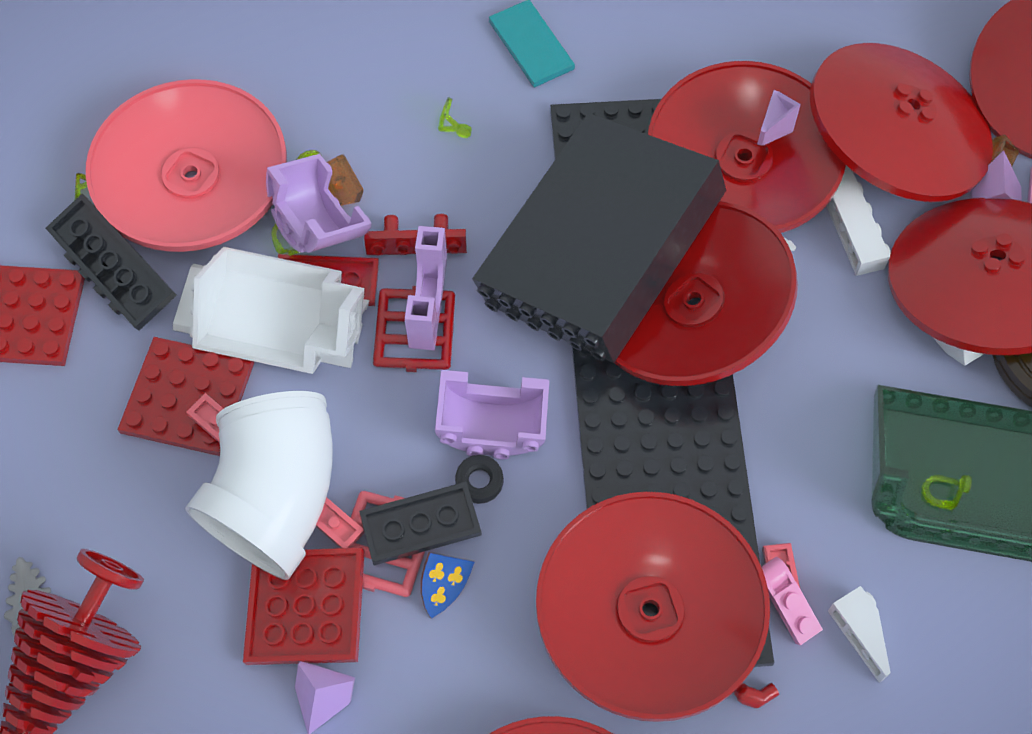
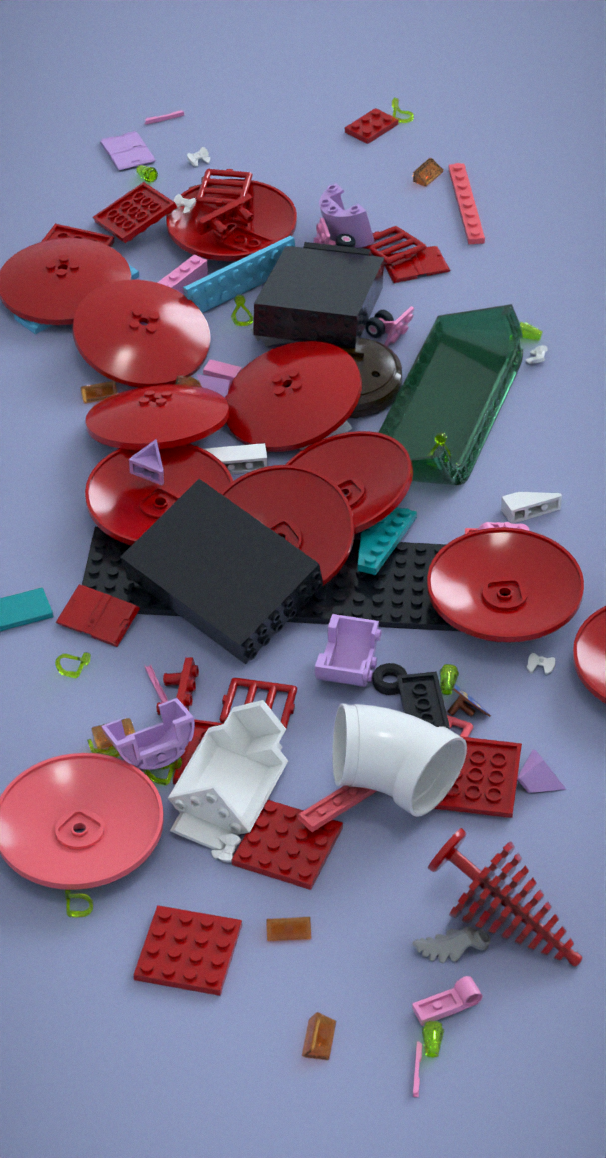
camera: 80 degrees left, 20 degrees down
black plate [45,194,177,331] -> none
lavender arch [405,226,447,350] -> none
none -> red piece [56,584,140,647]
none -> clear orange slope [80,381,118,404]
none -> bright pink piece [144,664,168,703]
none -> white piece [211,834,241,863]
none -> clear orange slope [266,917,311,941]
none -> red dish [285,431,413,534]
none -> teal wing [358,507,417,575]
none -> clear neon green cone [439,664,459,695]
none -> white piece [527,653,555,675]

